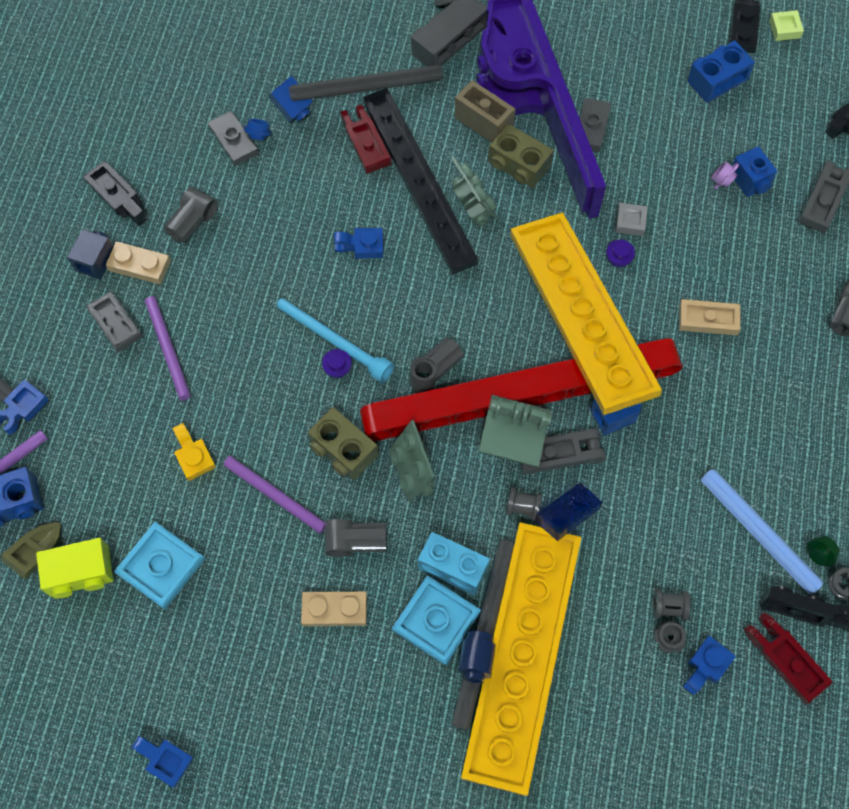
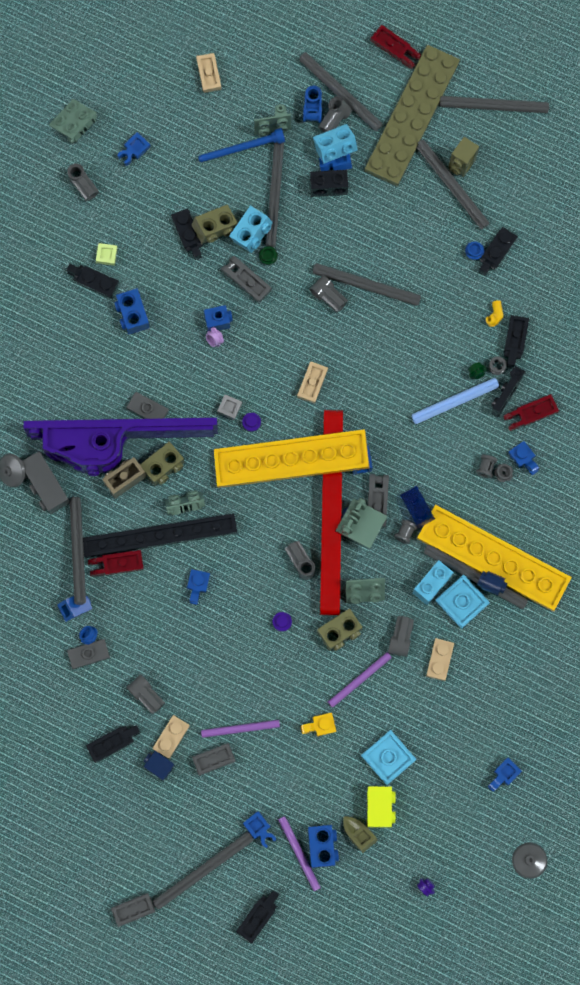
camera: 80 degrees left, 10 degrees up
medium azure piece [277,299,395,383] -> none

